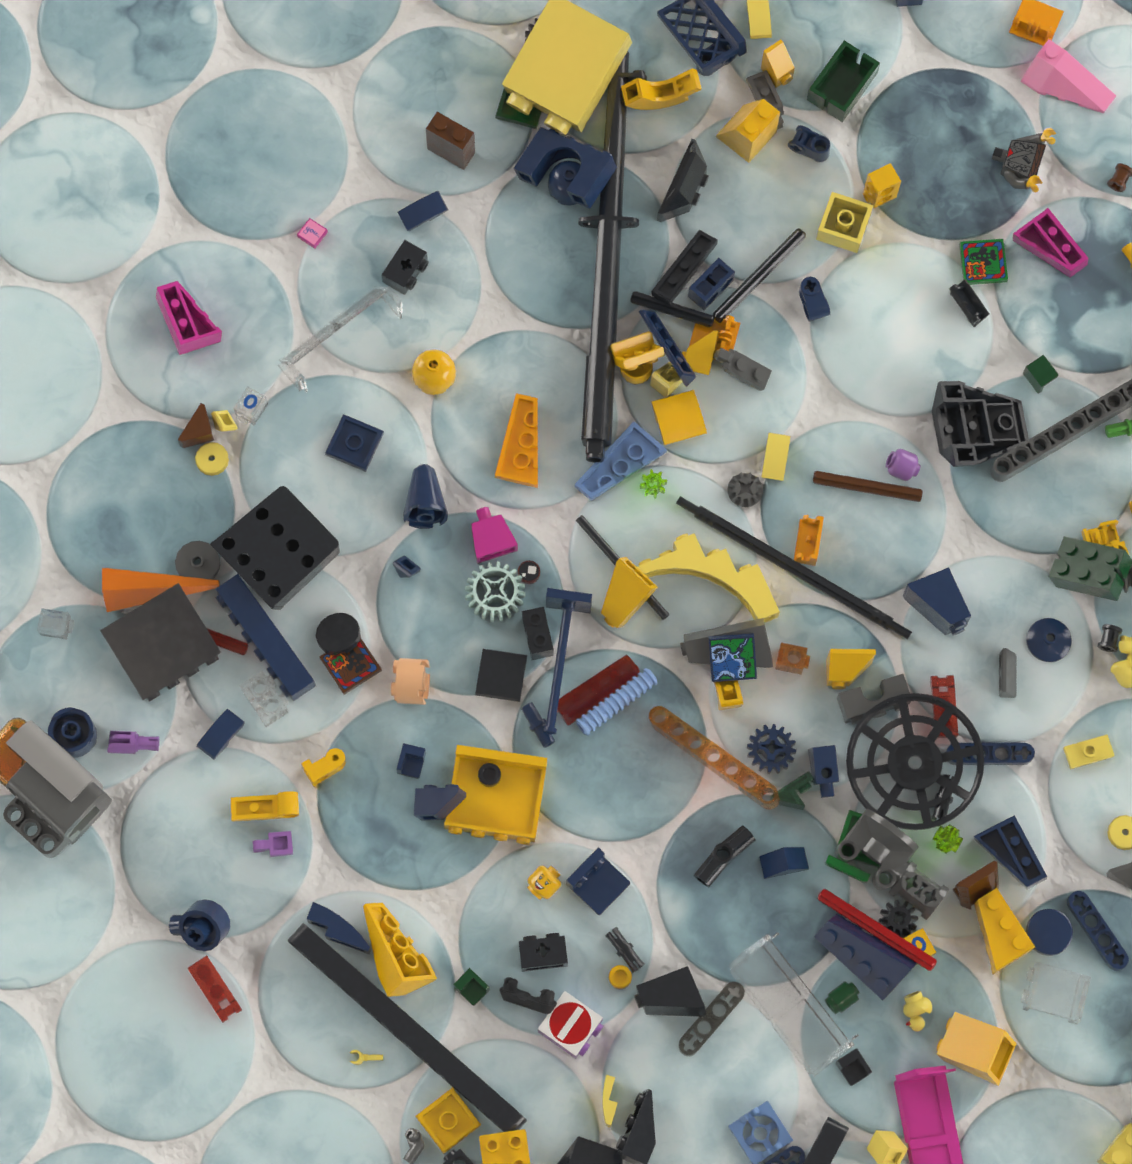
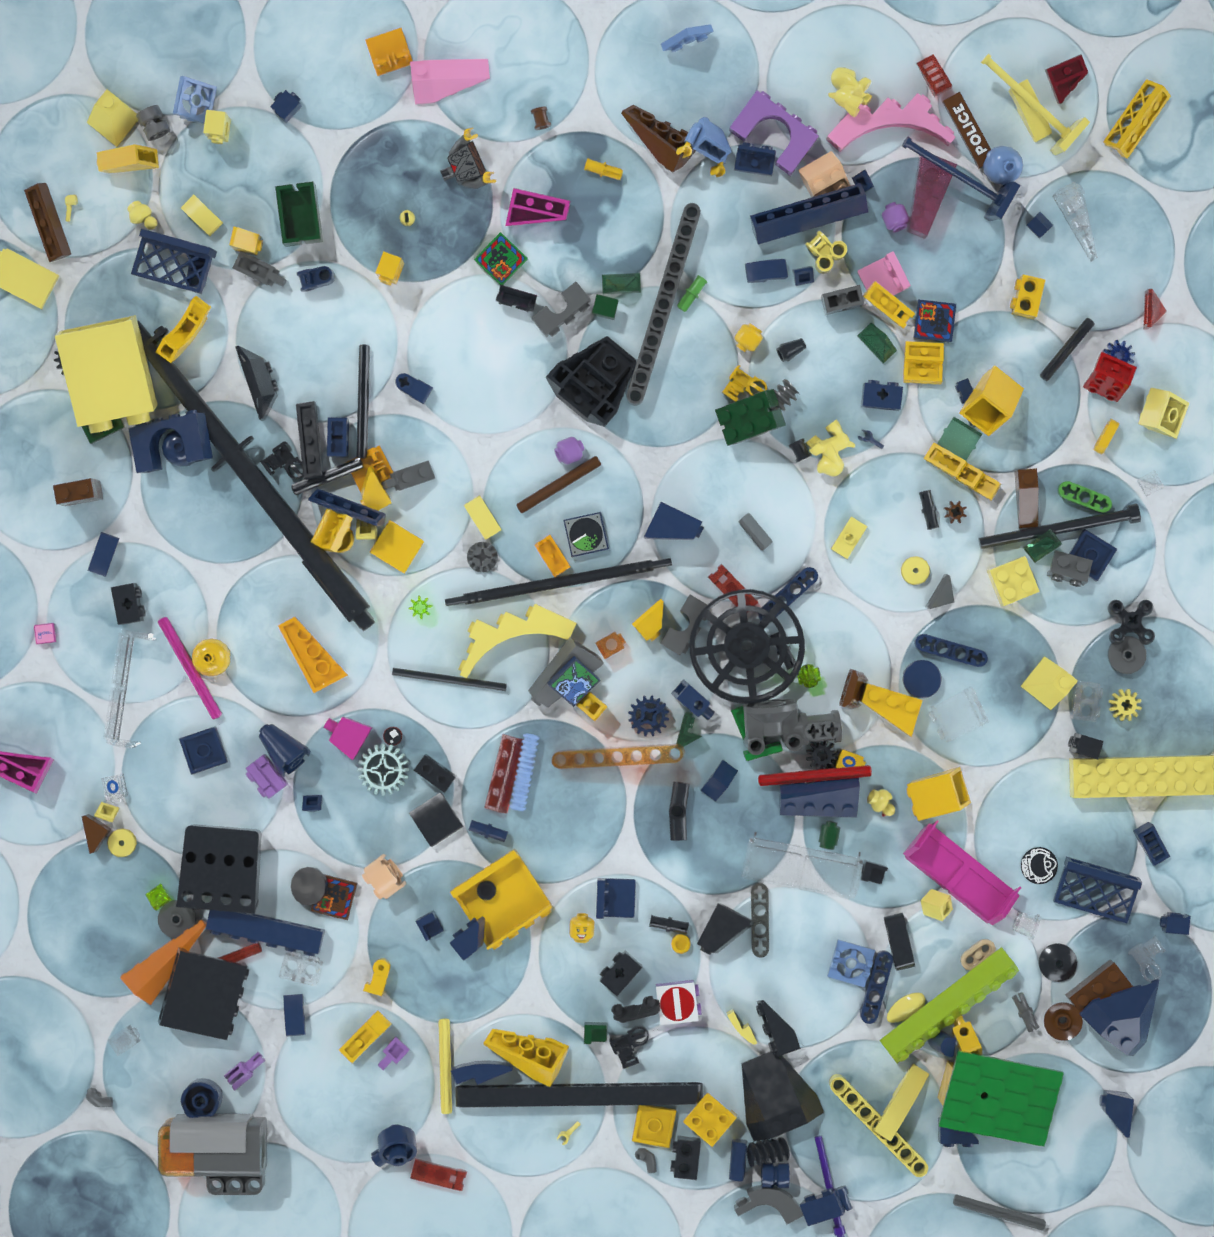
camera: 40 degrees left, 15 degrees up
dark blue tile [543,588,592,734] -> none
medium blue wing [575,422,667,501] -> none
yellow slope [601,557,658,628] -> none
yellow slope [716,99,780,163] -> none
light yellow brick [816,192,873,253] -> none
dark blue wedge [973,815,1047,889] -> none
dark blue dish [1026,618,1072,662] -> none
none -> clear neon green plate [145,883,172,911]
none -> dark pink axle [158,617,222,719]
none -> medium lavender brick [245,754,288,799]
none -> black piece [260,441,303,479]
none -> light yellow hinge [399,210,415,226]
none -> light yellow axle [438,1018,452,1114]
none -> dark grey arch [532,282,591,338]
none -> tile [563,512,609,557]
none -> clear green slope [602,273,641,294]
none -> black piece [609,1025,649,1069]

